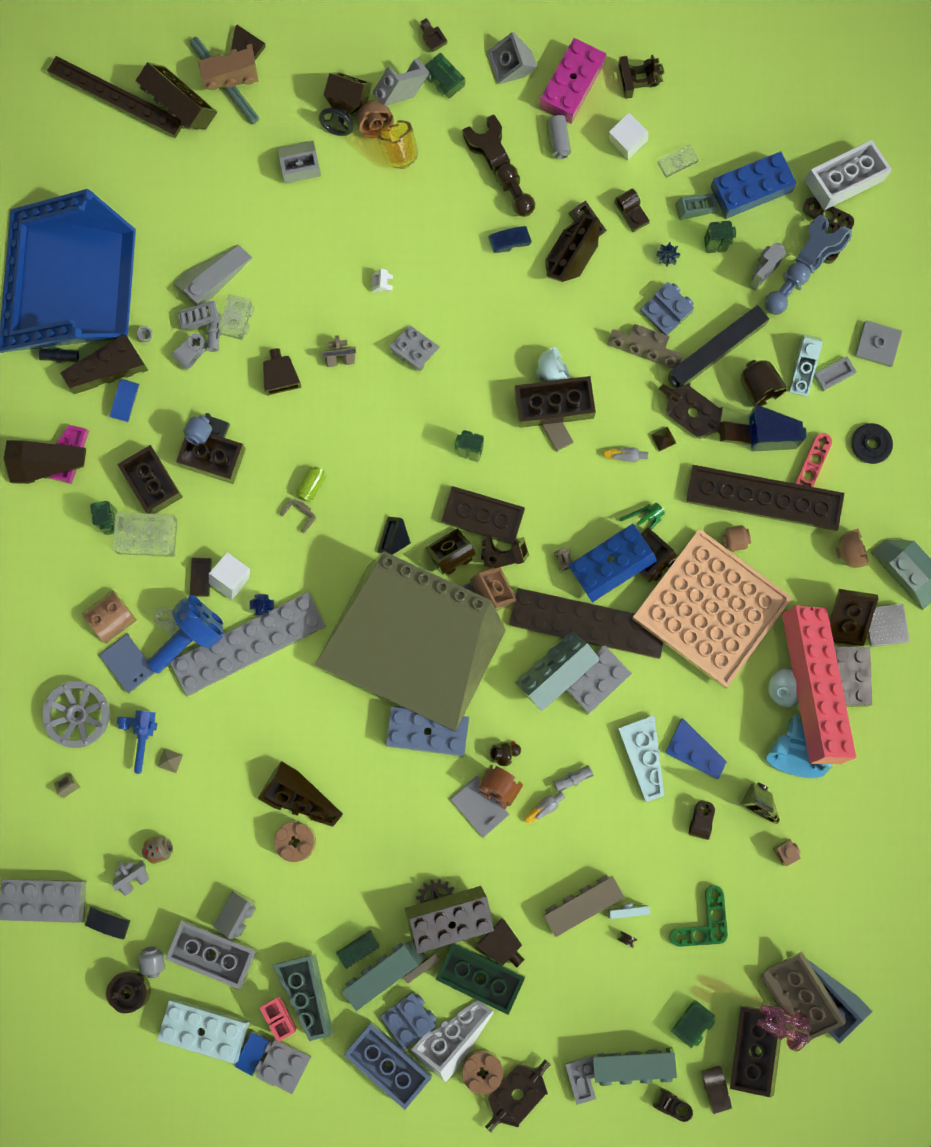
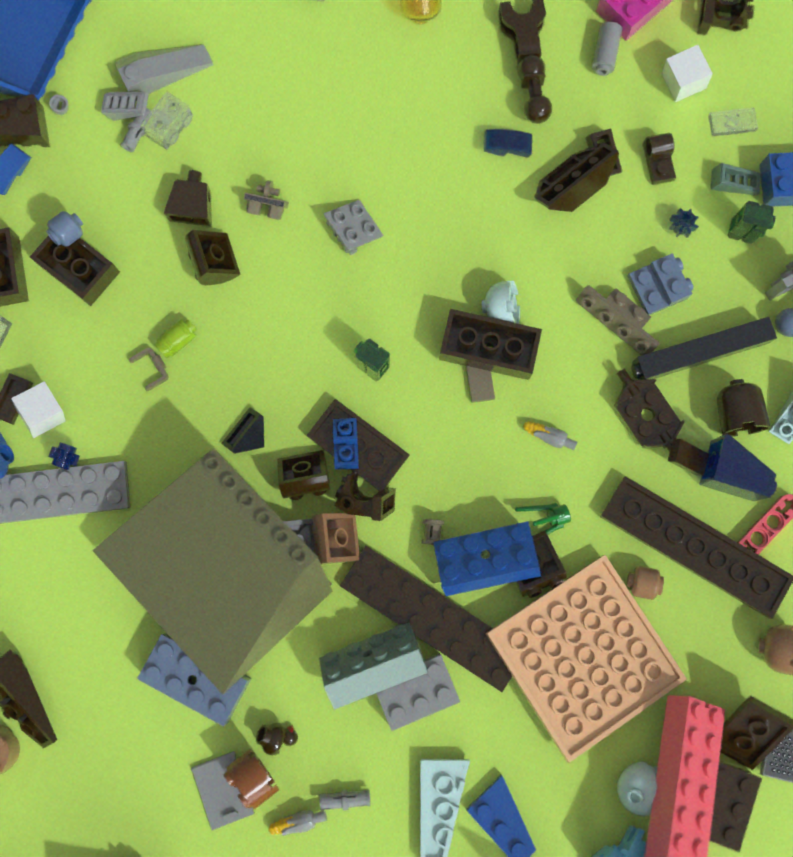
camera: 20 degrees right, 0 degrees up
light grey piece [172,334,207,370] -> none
pearl dark grey bracket [205,413,230,438] -> none
white tile [371,269,393,293] -> none
dark brown slope [651,427,676,452] -> none
none -> dark brown brick [185,230,241,285]
none -> blue slope [333,418,359,470]

